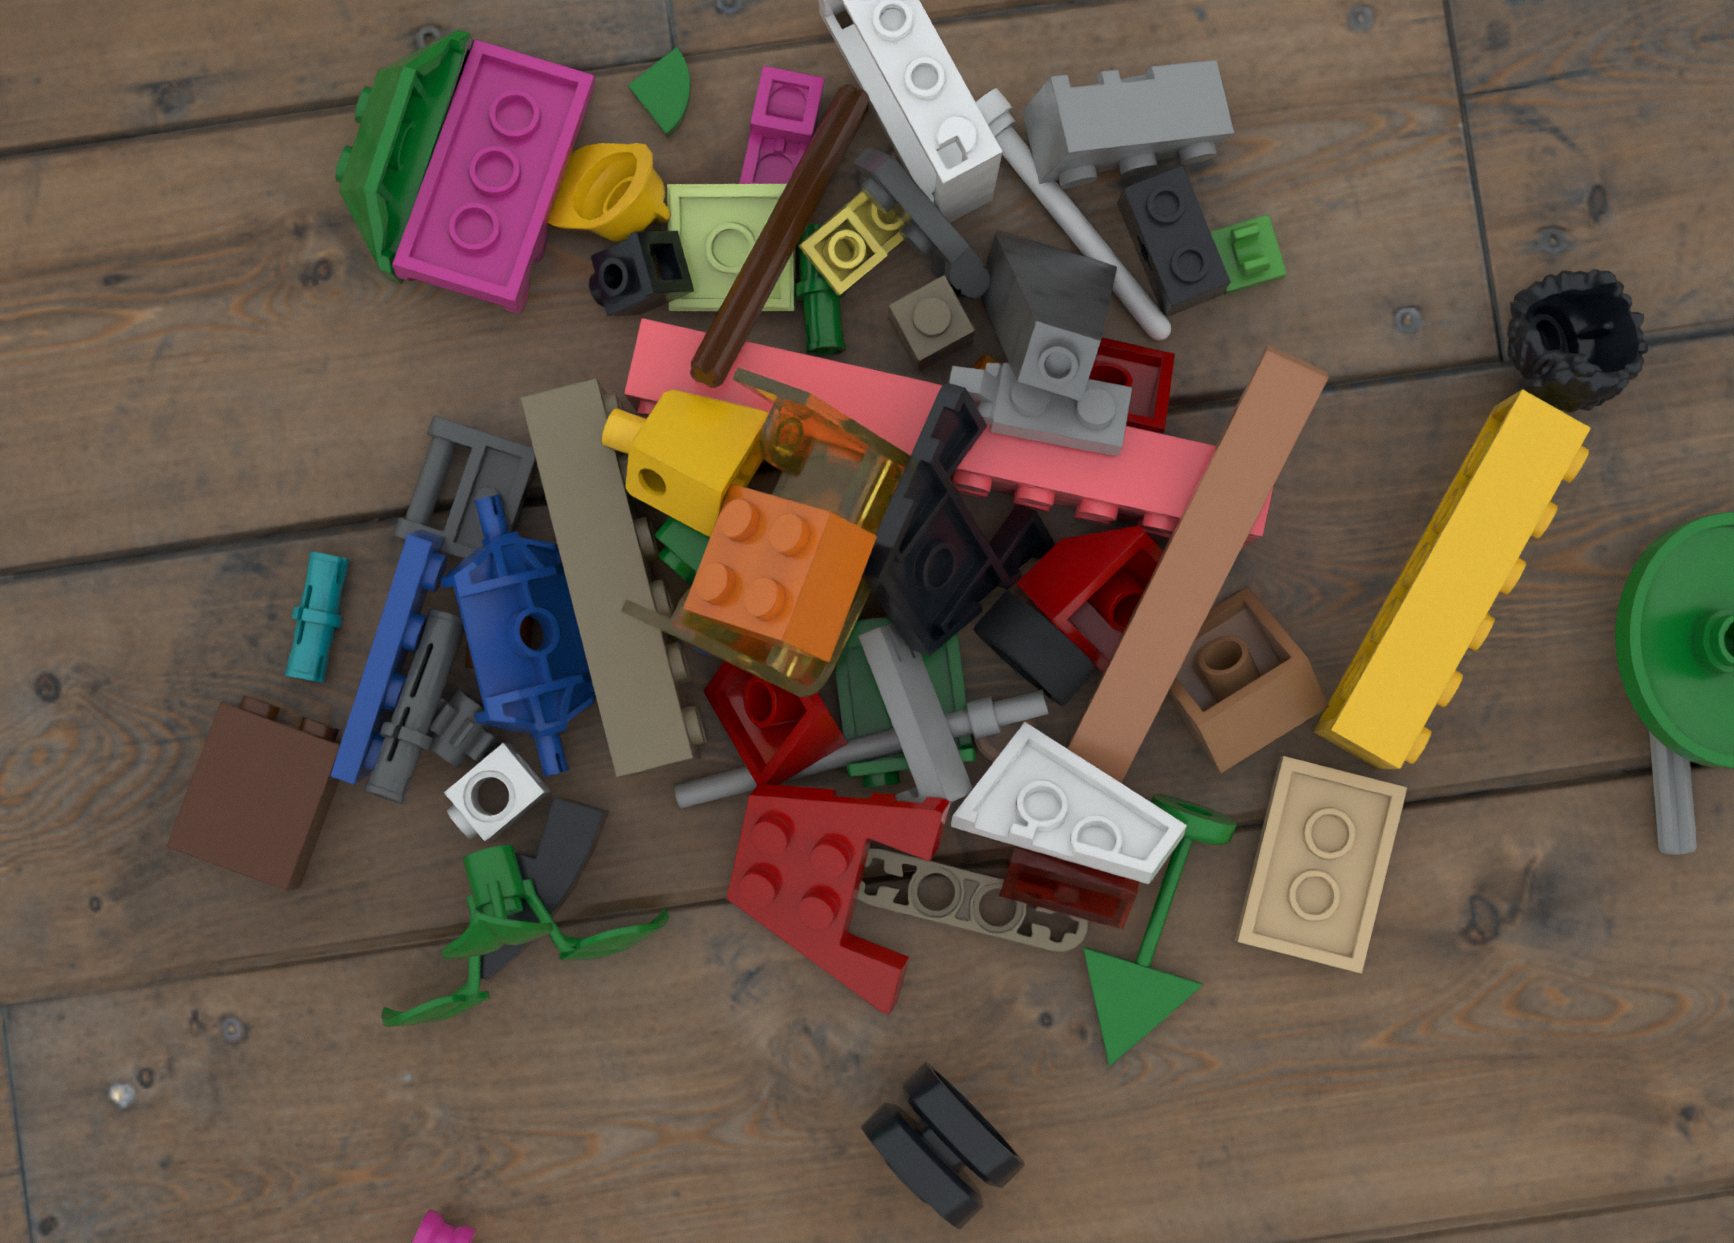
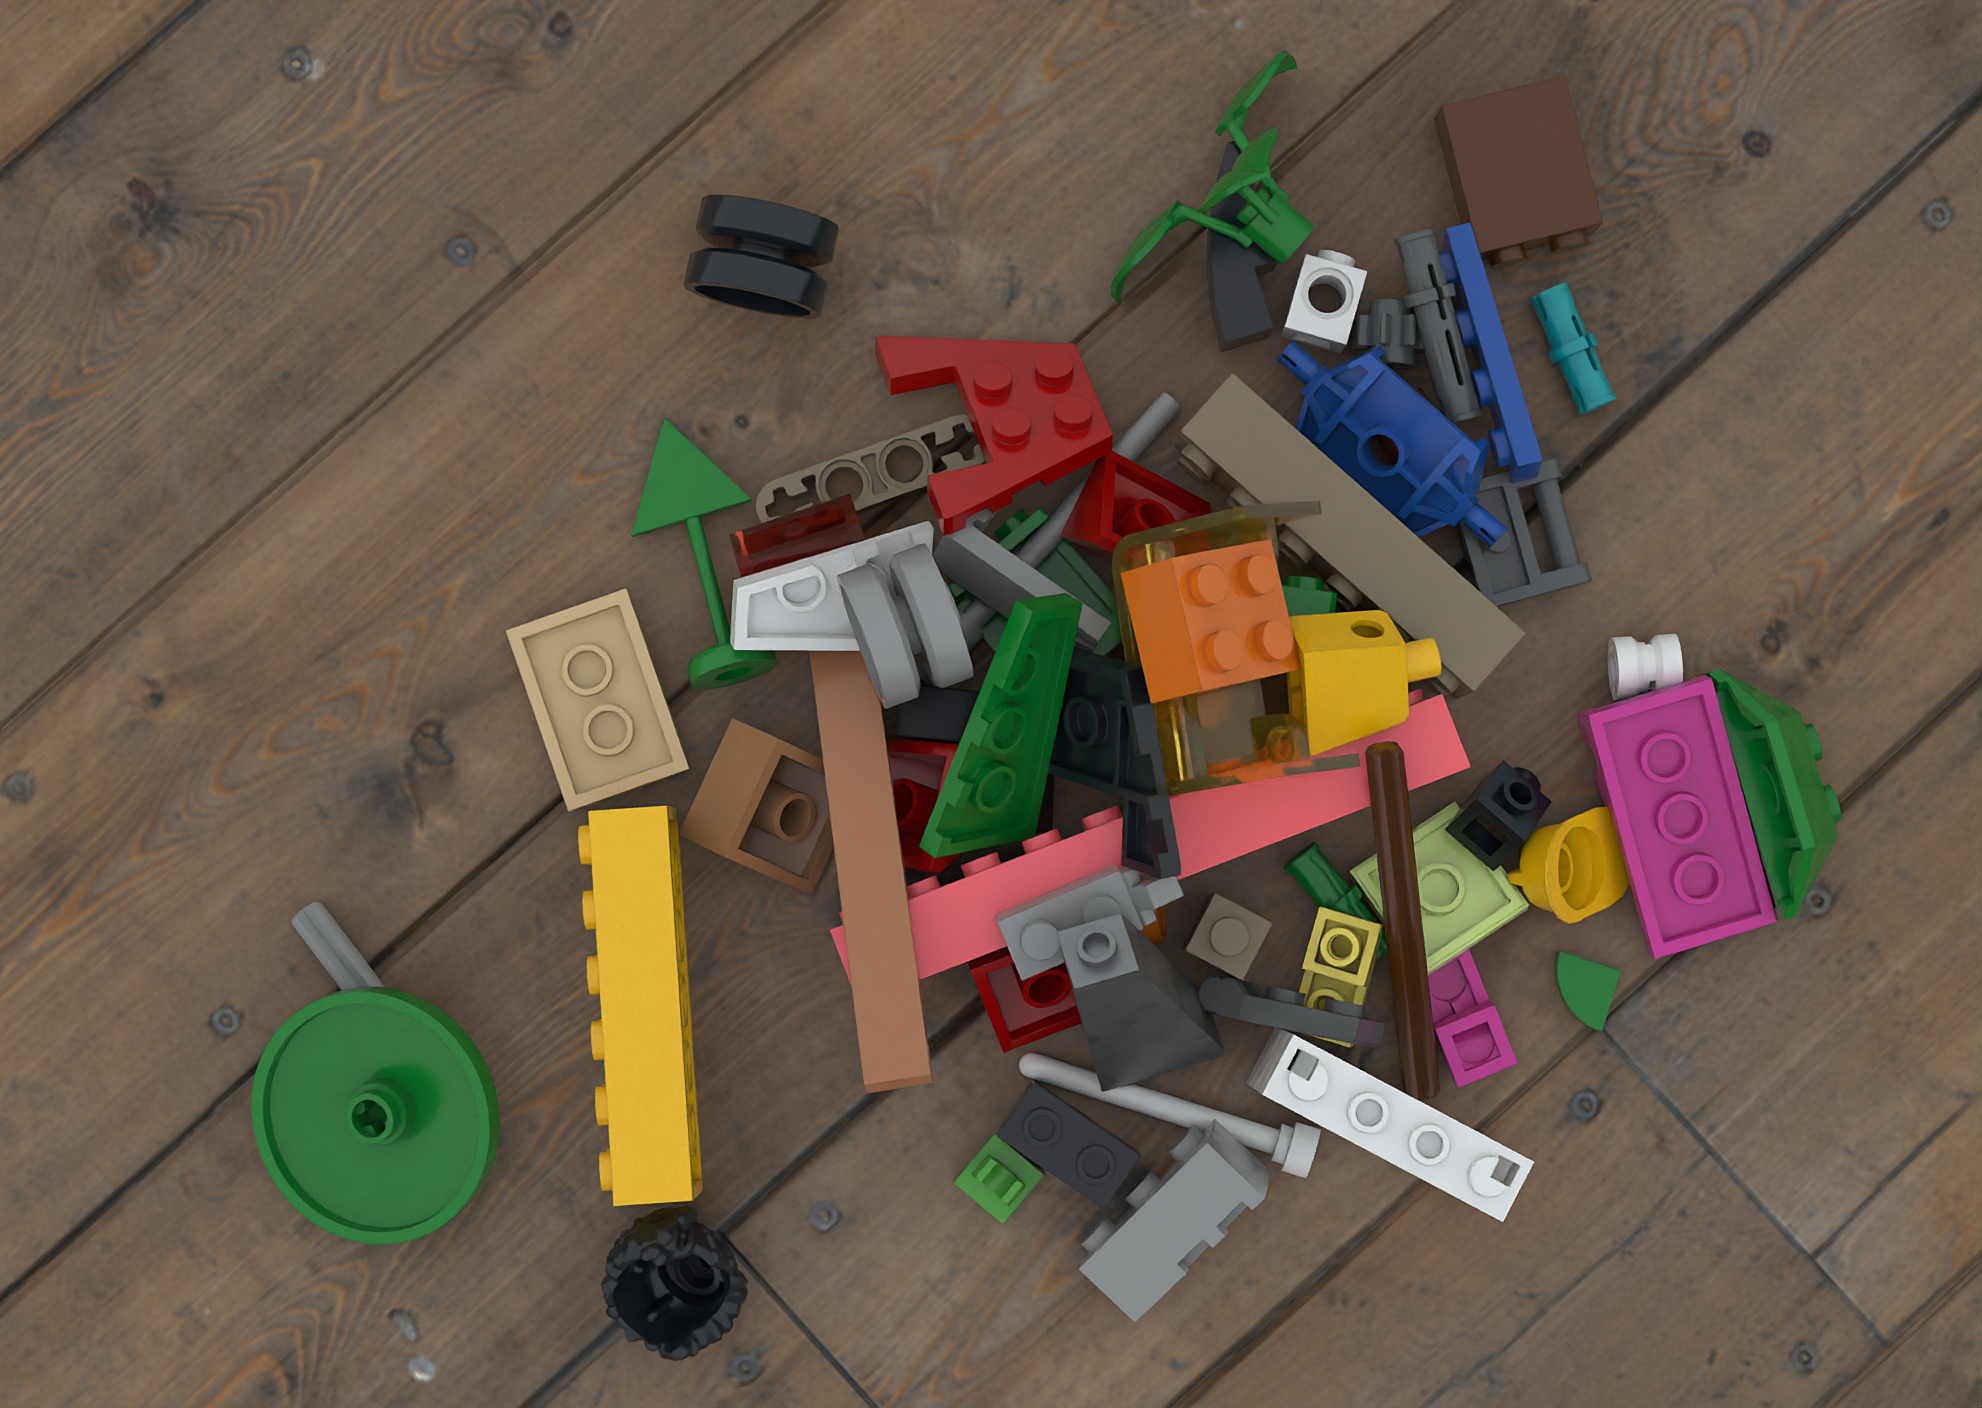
camera: 145 degrees right, 0 degrees up
none -> light grey wheel [837,543,974,709]
none -> green wing [919,593,1083,858]
none -> white wheel [1608,634,1683,701]

